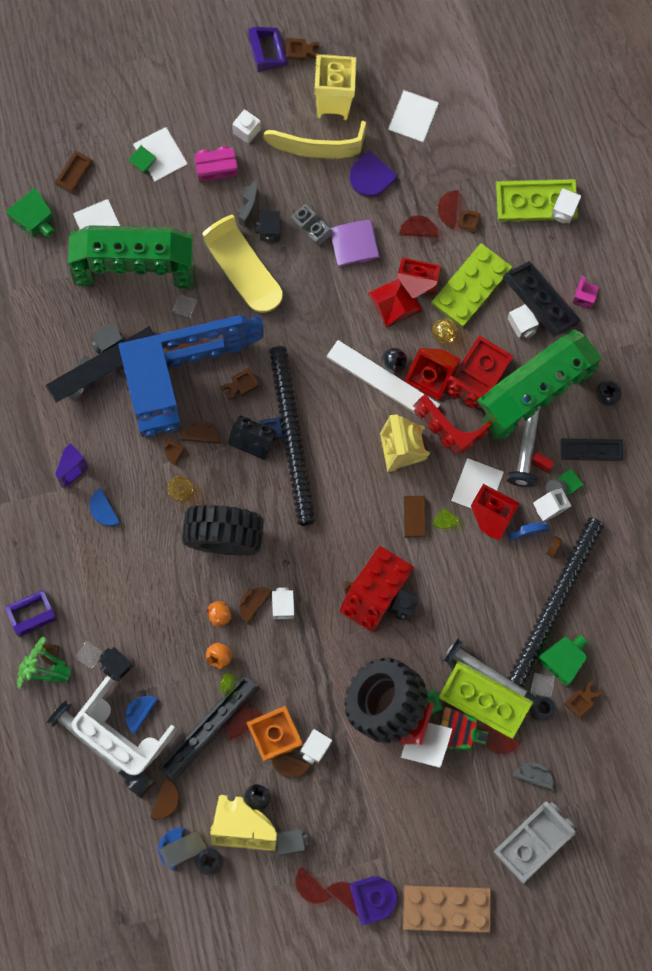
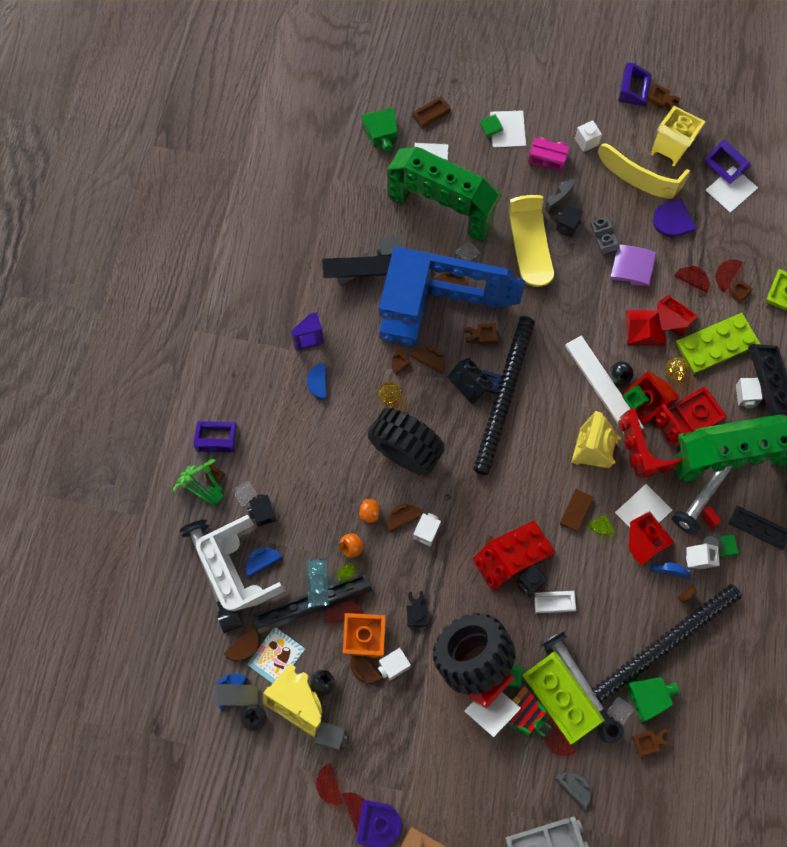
camera: 30 degrees right, 5 degrees down
none -> sticker [247,628,305,683]
none -> clear light blue slope [307,558,329,606]
none -> black plate [406,591,428,627]
none -> white tile [534,591,576,614]
none -> green tile [622,385,649,411]
none -> dark purple tile [704,139,752,184]

